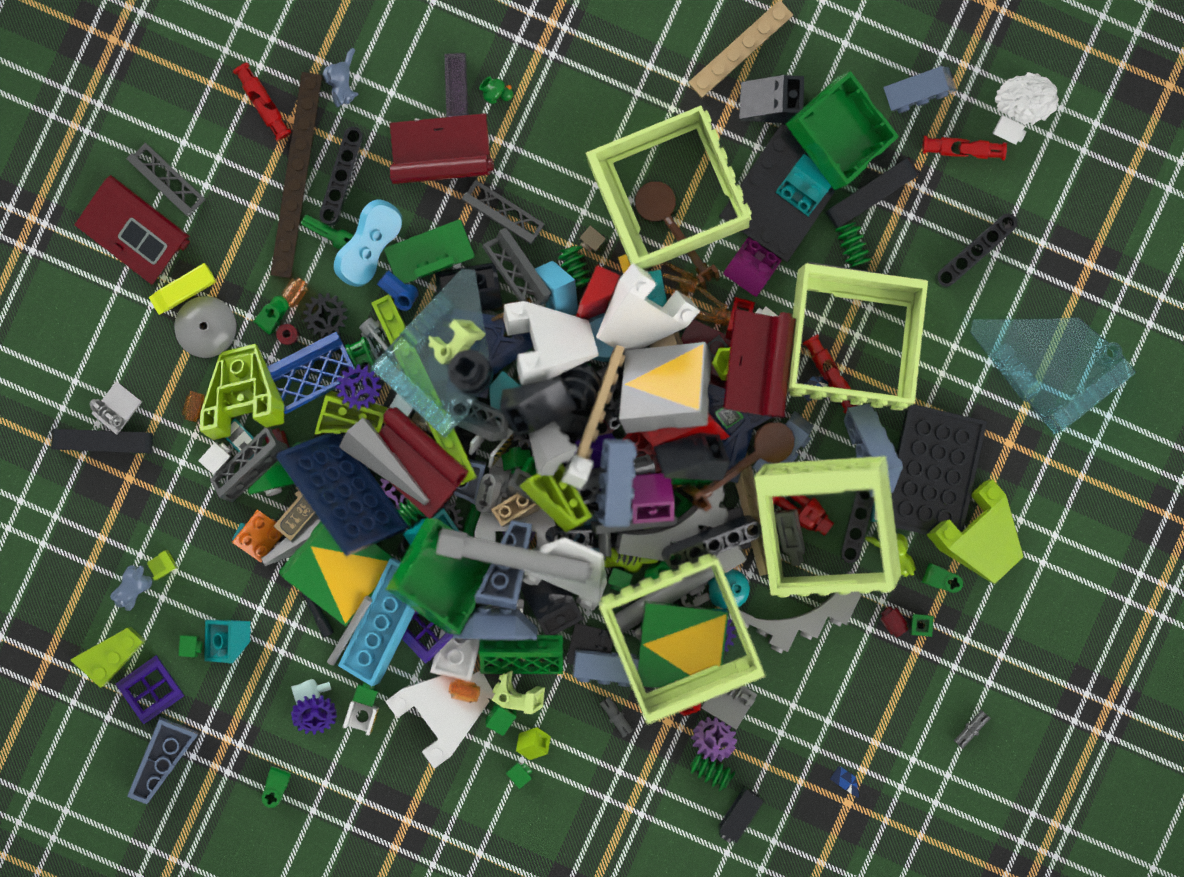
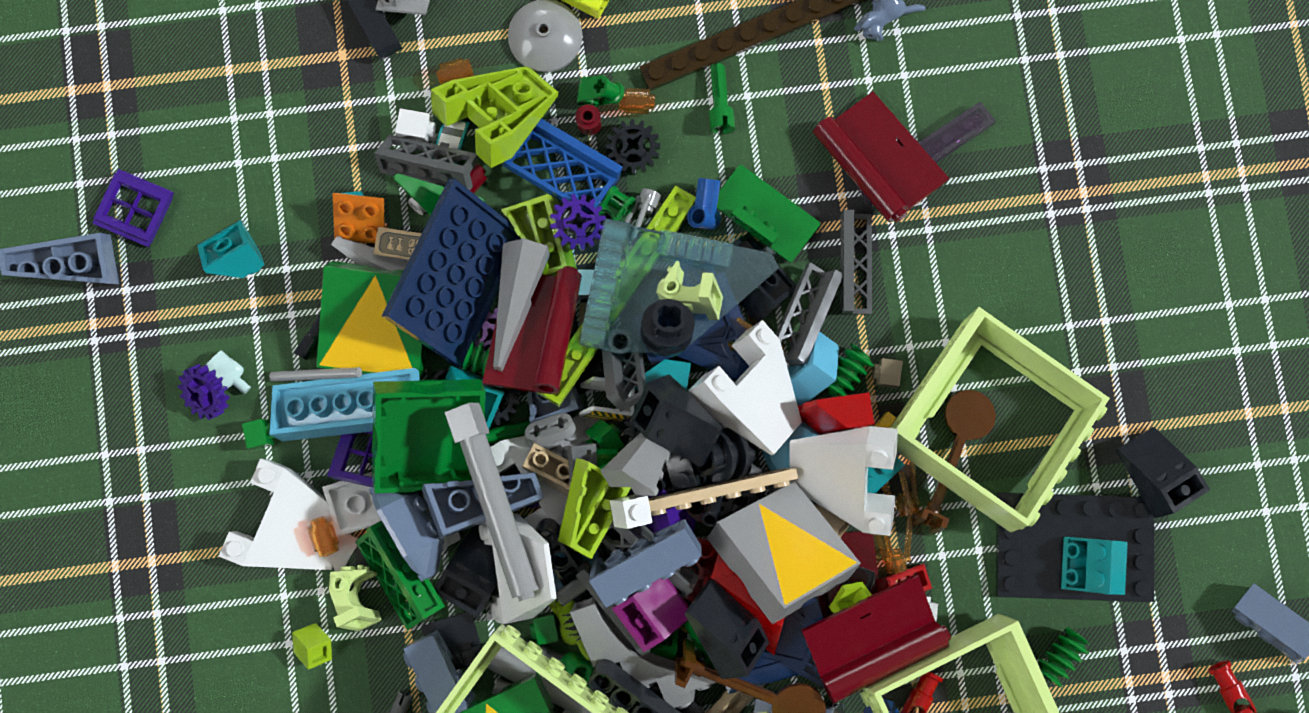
camera: 65 degrees right, 5 degrees down
lime wedge [70,627,146,688] -> none
sand blue animal [110,565,152,611] -> none
lime panel [147,550,178,581] -> none
green plate [178,635,202,657] -> none
green piece [262,766,291,808] -> none
black beam [319,127,364,226] -> none
medium azure plate [334,200,402,287] -> none
white piece [343,701,379,736] -> none
green animal [479,77,514,104] -> none
green panel [486,703,517,736] -> none
green plate [506,761,533,789] -> none
tan plate [688,0,793,98] -> none
slope [714,407,744,429] -> none
magenta slope [723,237,782,297] -> none
green tile [786,71,899,190] -> none
black beam [825,157,920,229] -> none

